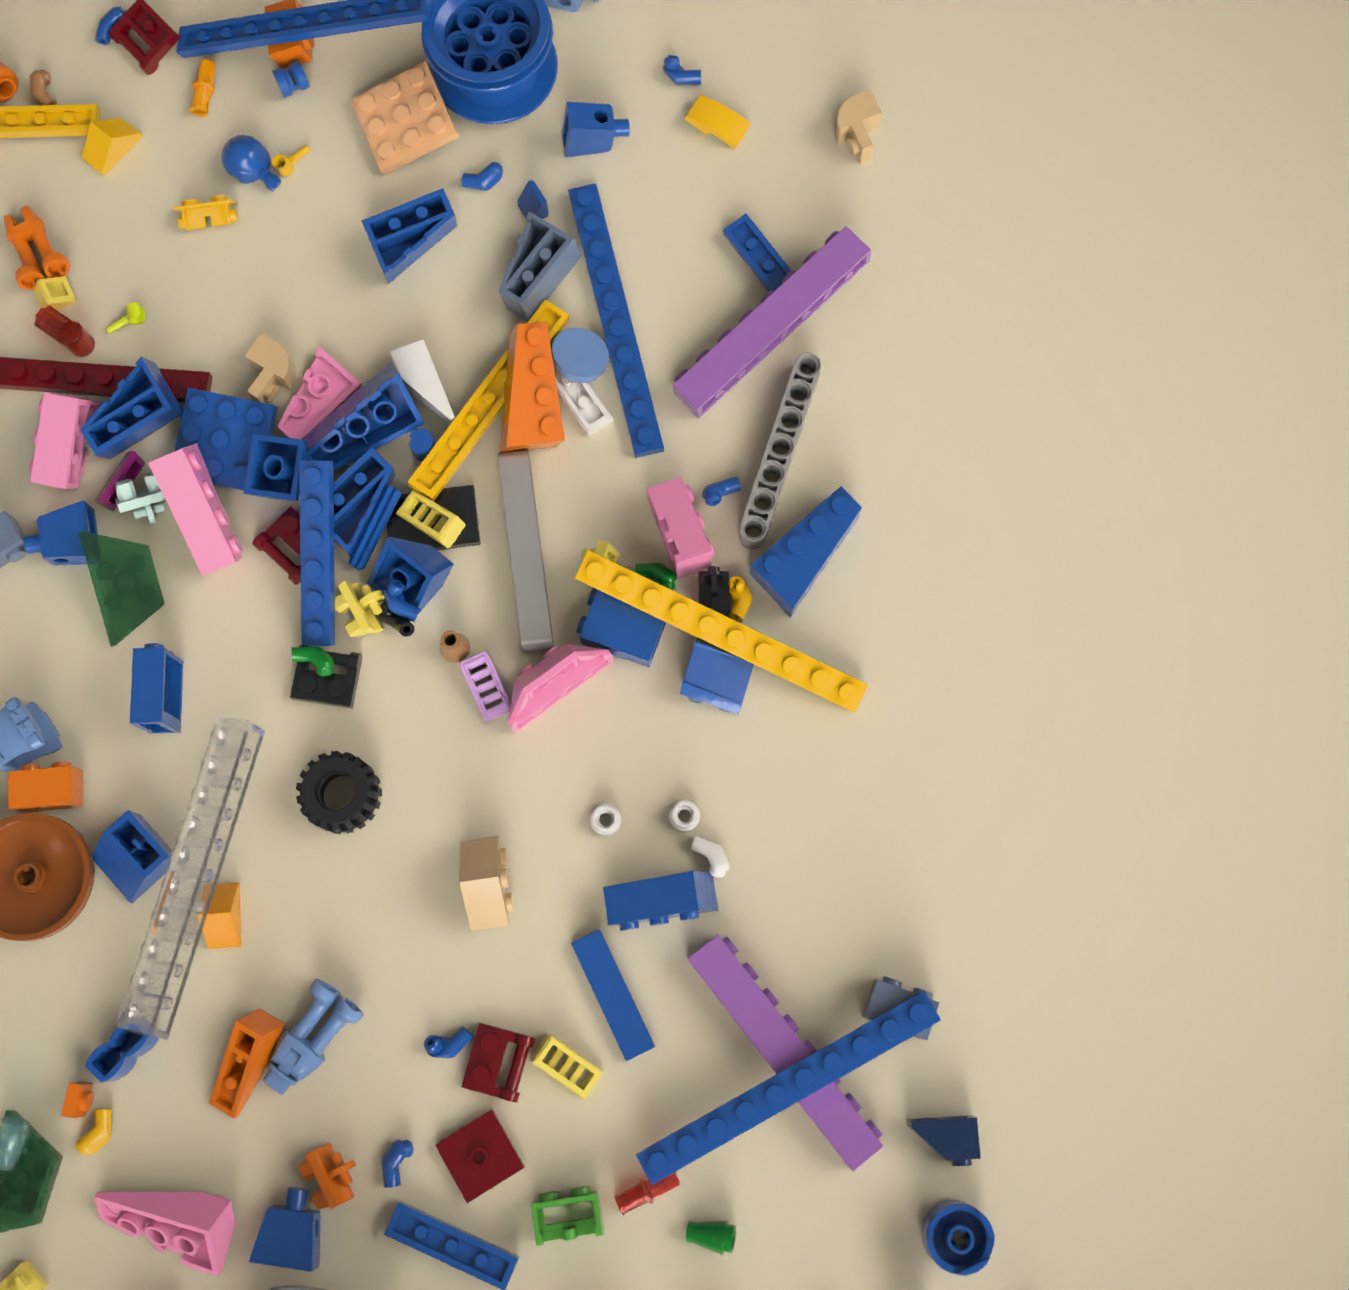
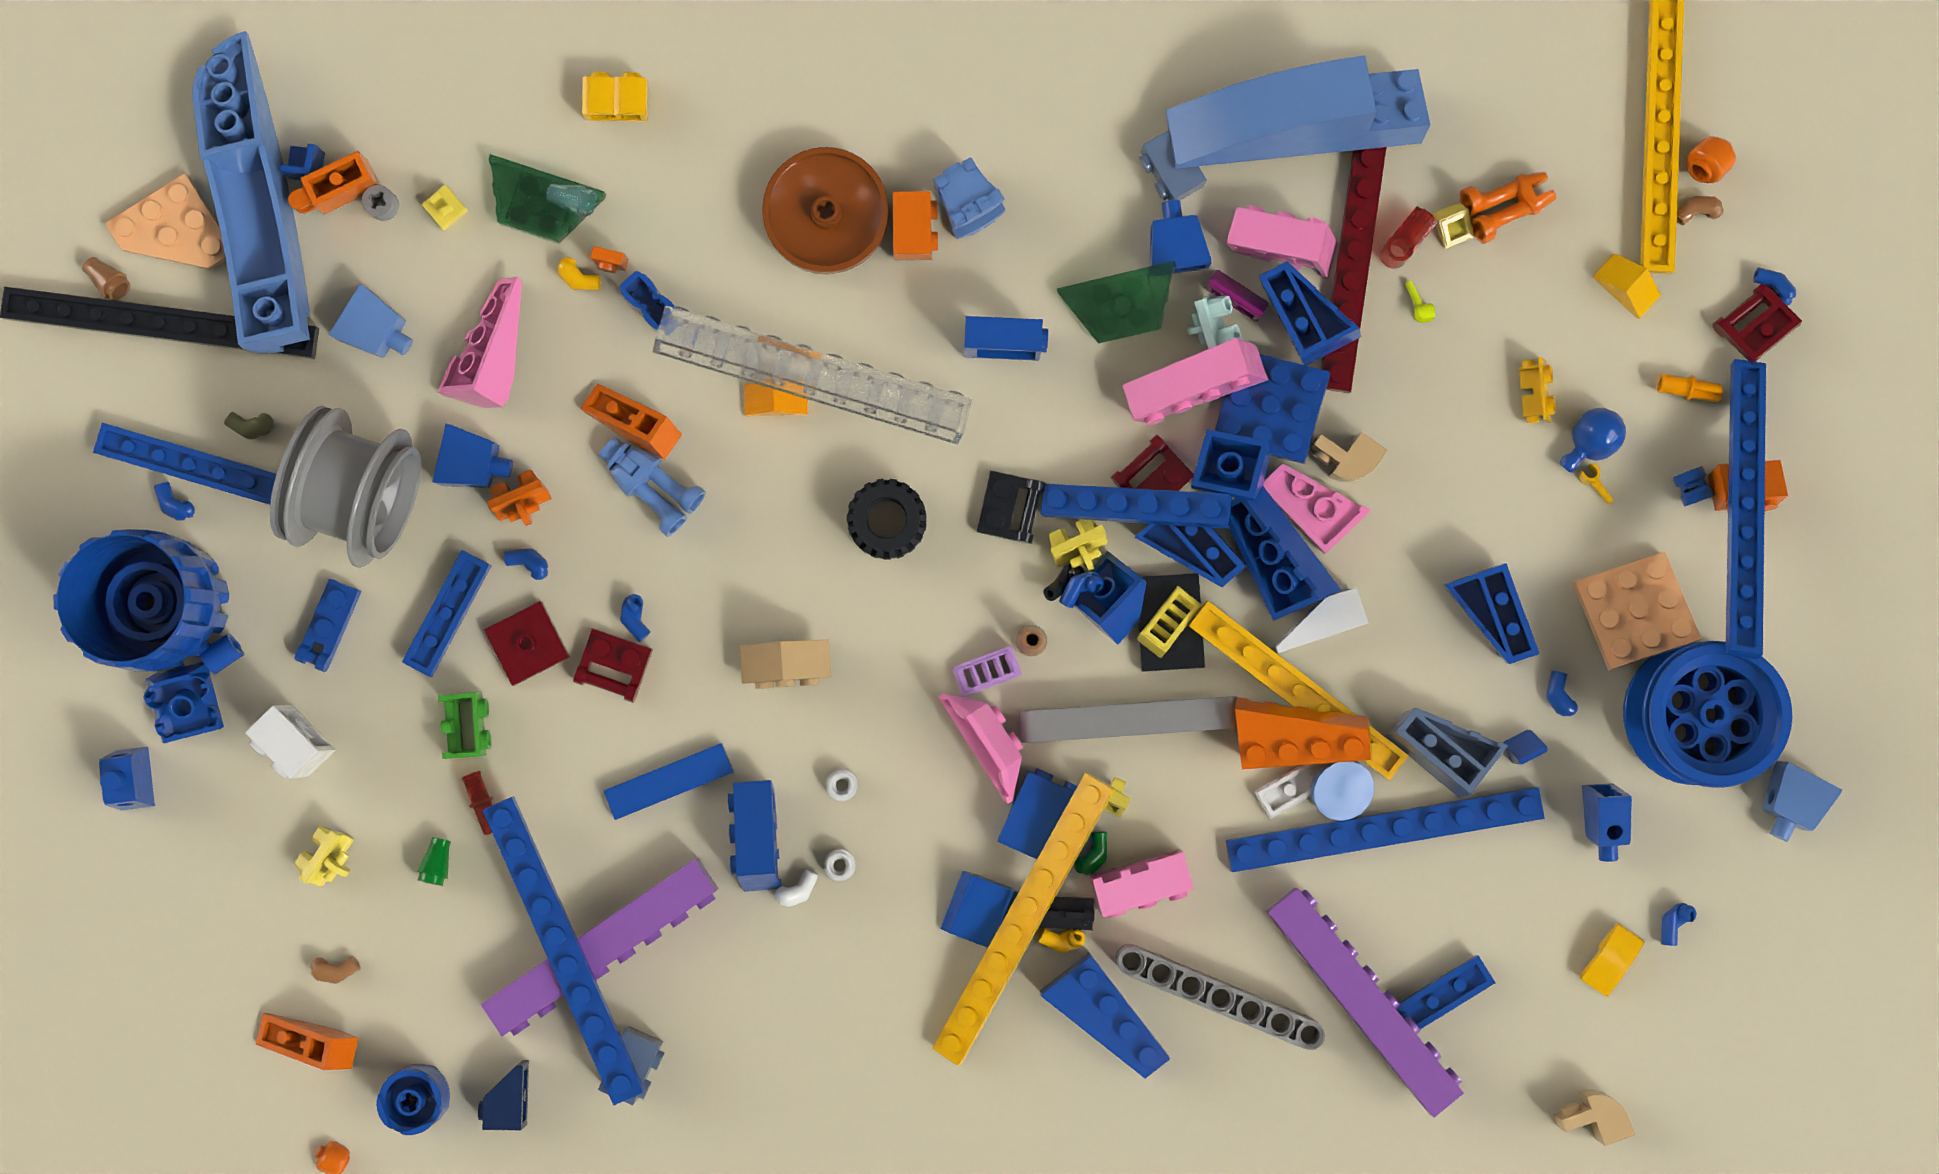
camera: 90 degrees right, 10 degrees up
blue slope [92,810,181,904] -> none
green arm [291,646,335,676] -> none
blue axle [348,485,401,570] -> none
blue piece [408,428,436,462] -> none
light yellow slope [530,1033,603,1100] -> none
blue arm [702,476,742,506] -> none

